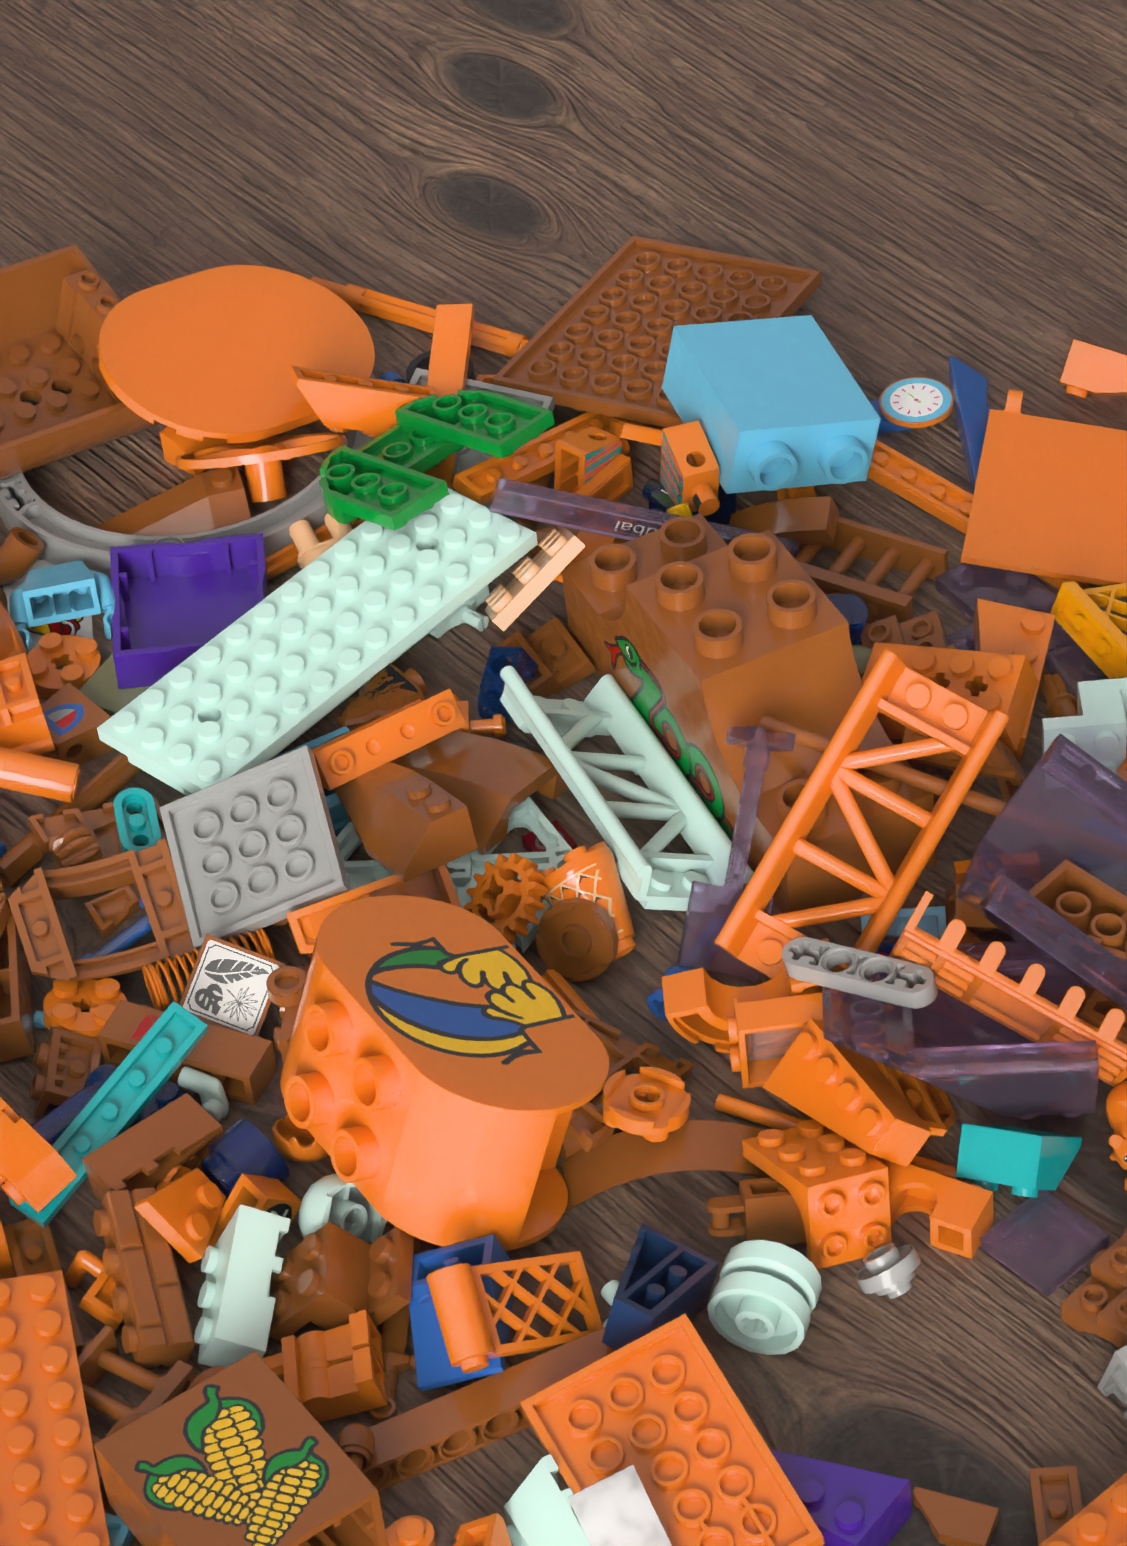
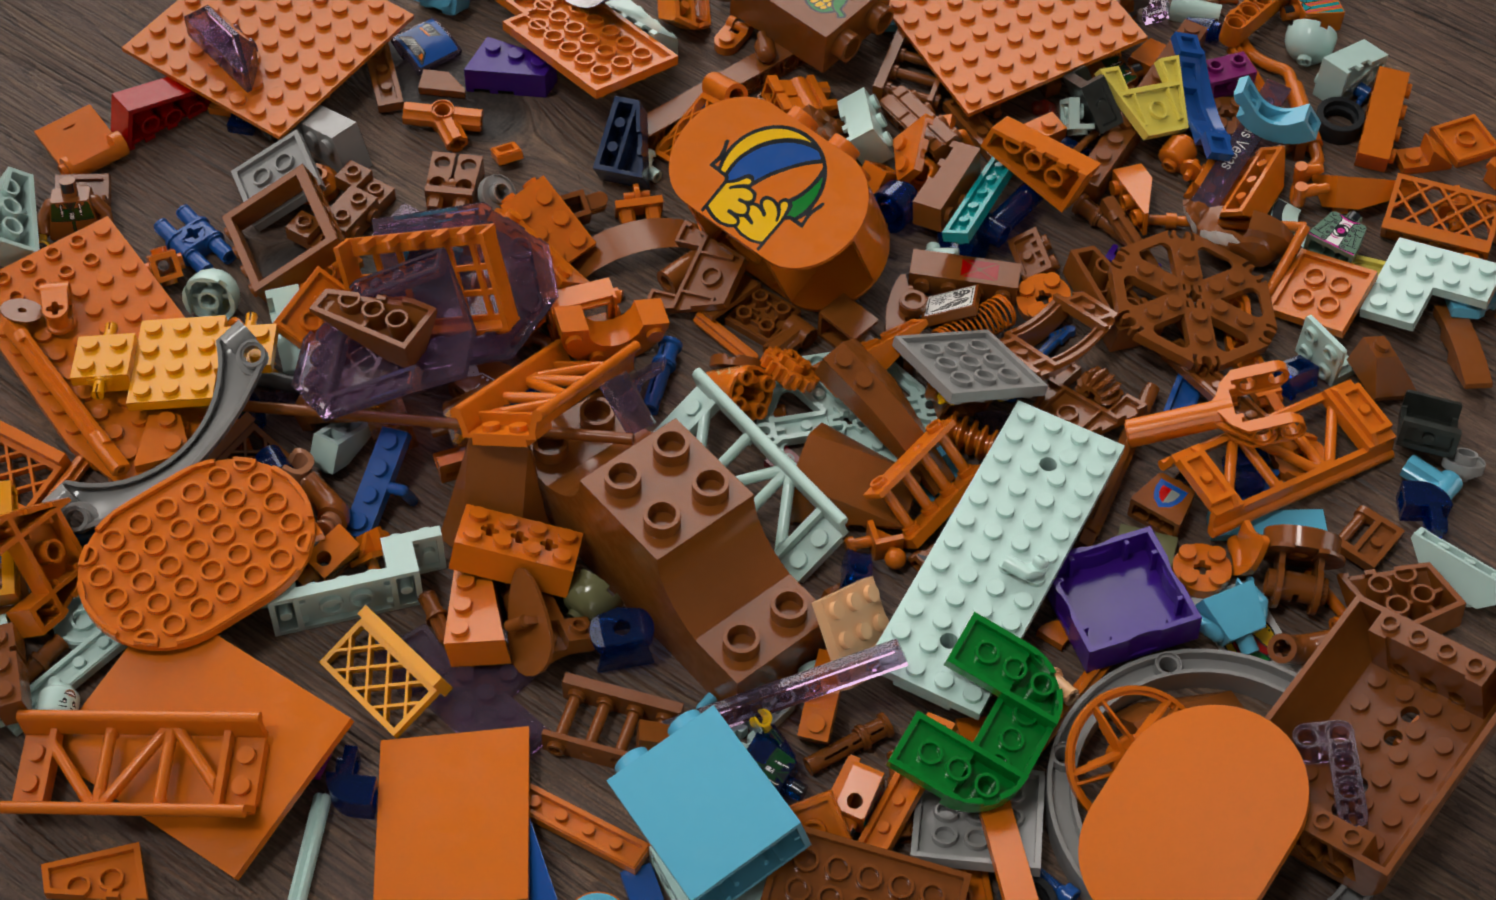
camera: 160 degrees right, 10 degrees up
teal plate [114,788,161,853] -> none
orange wedge [289,365,439,438] -> none
orange plate [602,1067,691,1142] -> none
orange torso [660,420,720,516] -> none
light aqua wheel [708,1240,822,1355] -> none
light grey beam [782,937,938,1009] -> none
none -> orange piece [402,99,483,153]
none -> dark orange hips [424,151,485,217]
none -> orange tile [490,141,524,166]
none -> dark orange shield [504,568,554,676]
none -> orange hips [614,183,663,224]
none -> light aqua arm [1002,554,1049,580]
none -> beam [1292,720,1369,830]

